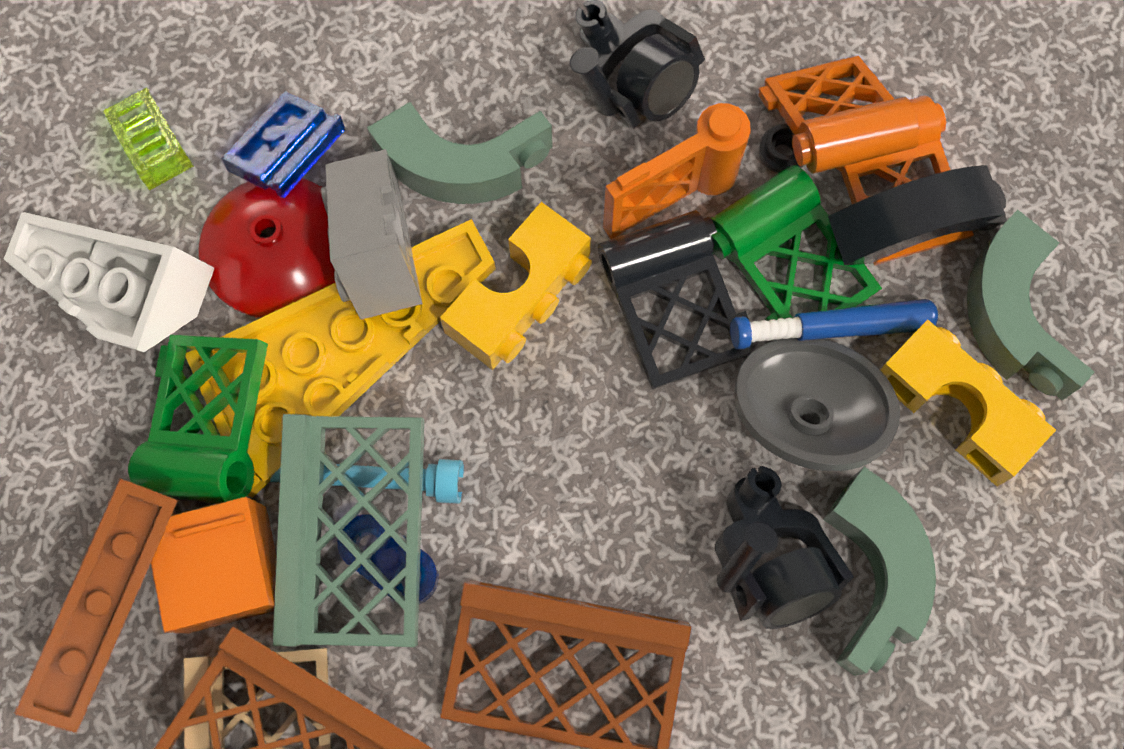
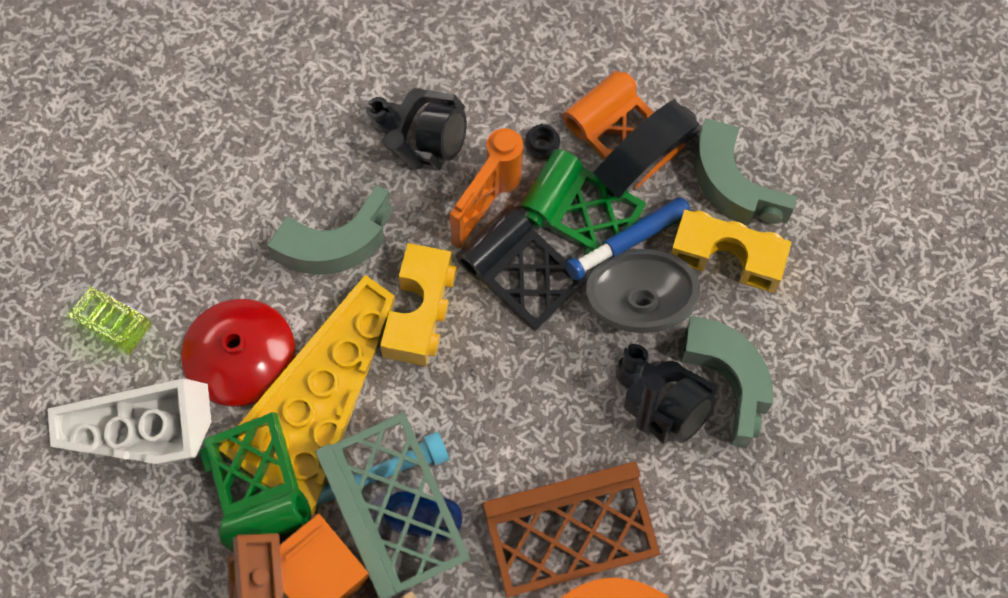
camera: 30 degrees left, 5 degrees down
clear blue plate [221,91,346,198] -> none
light grey wedge [321,149,423,320] -> none
orange piece [759,55,919,174] -> none

